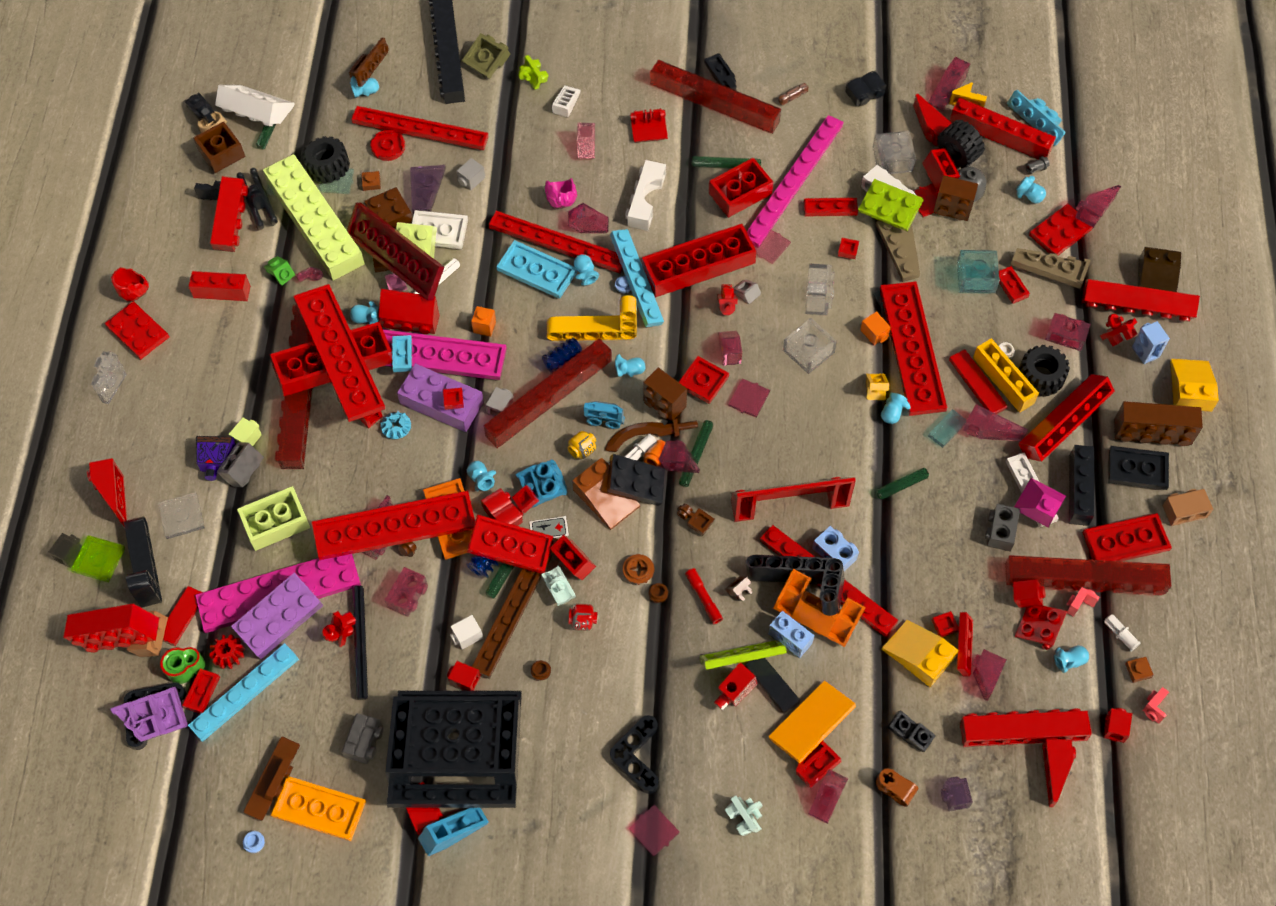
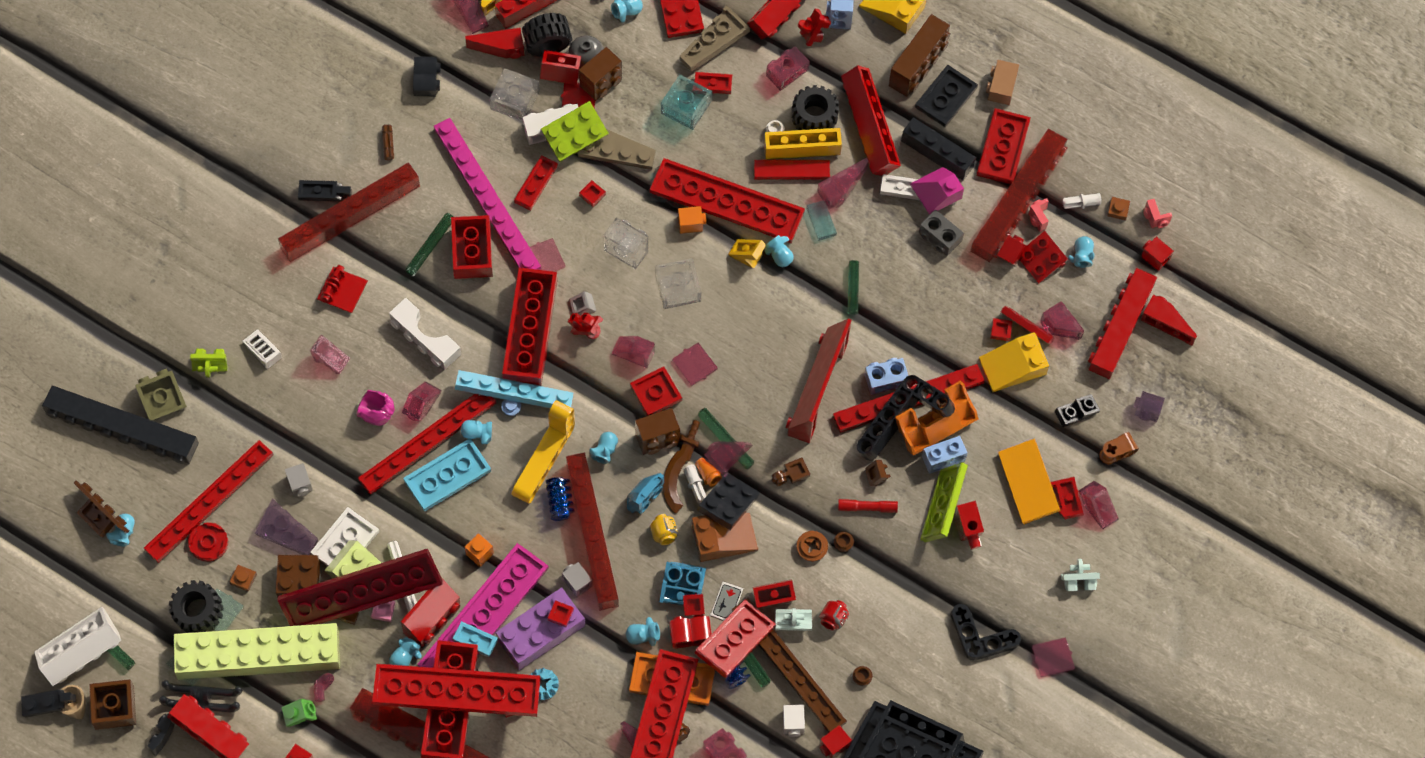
camera: 65 degrees left, 5 degrees up
black tile [745,658,800,714] -> none

